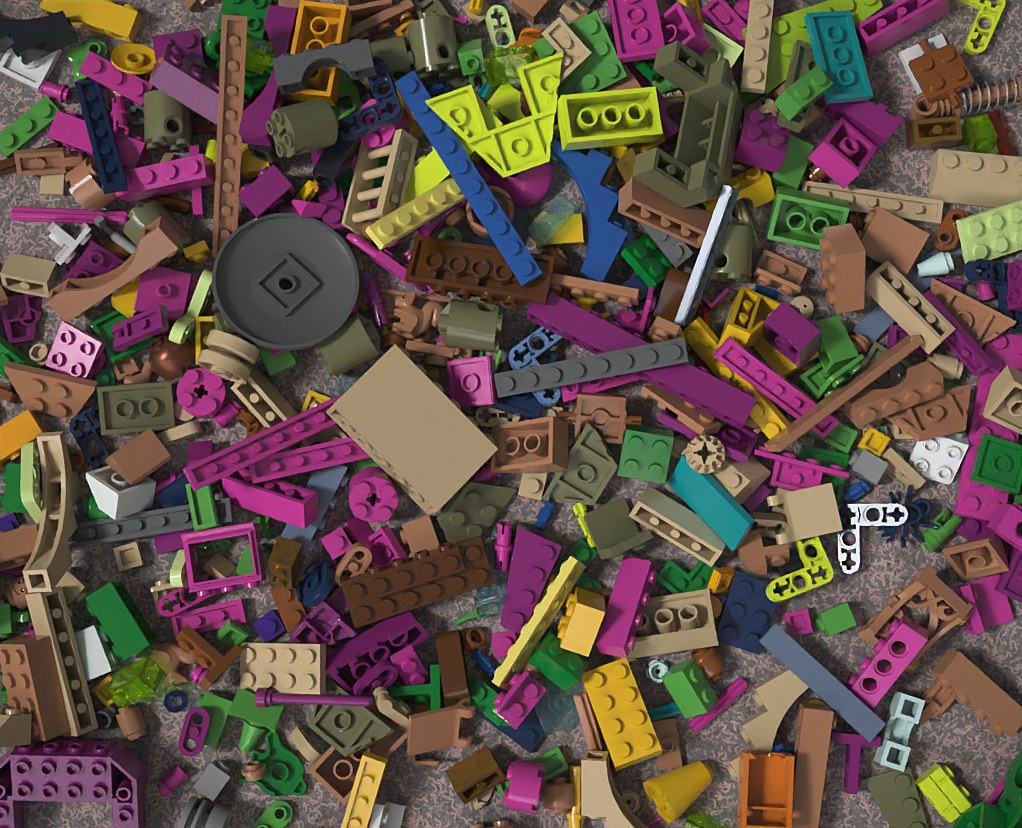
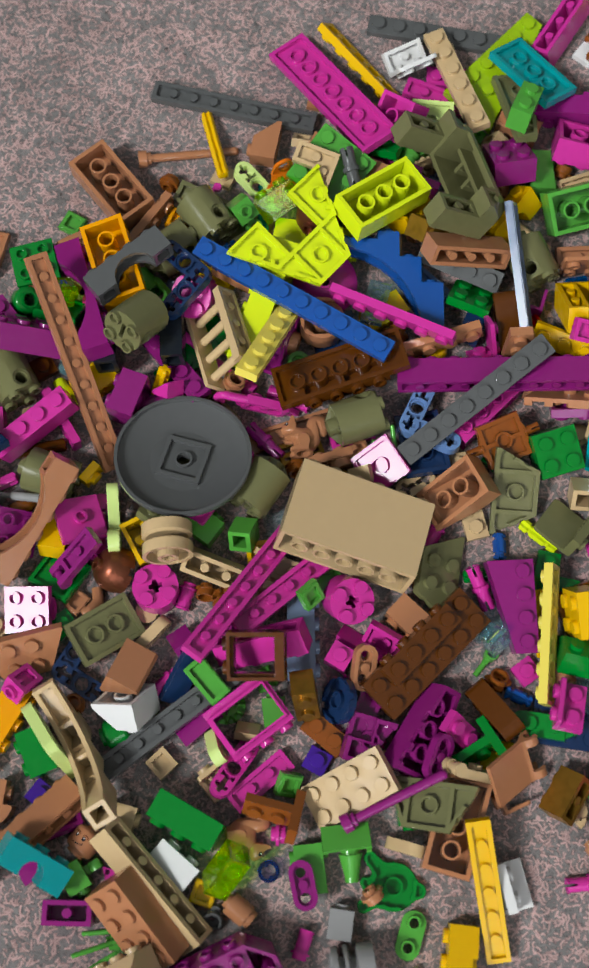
camera: 25 degrees left, 10 degrees down
none -> dark pink bracket [1,663,44,705]
none -> reddish brown window [222,629,288,681]
none -> bright green brick [227,516,260,553]
none -> bright green tile [295,578,325,611]
none -> dark pink plate [329,282,457,346]
none -> dark grey pin [339,146,361,187]
none -> tan tile [348,463,374,482]

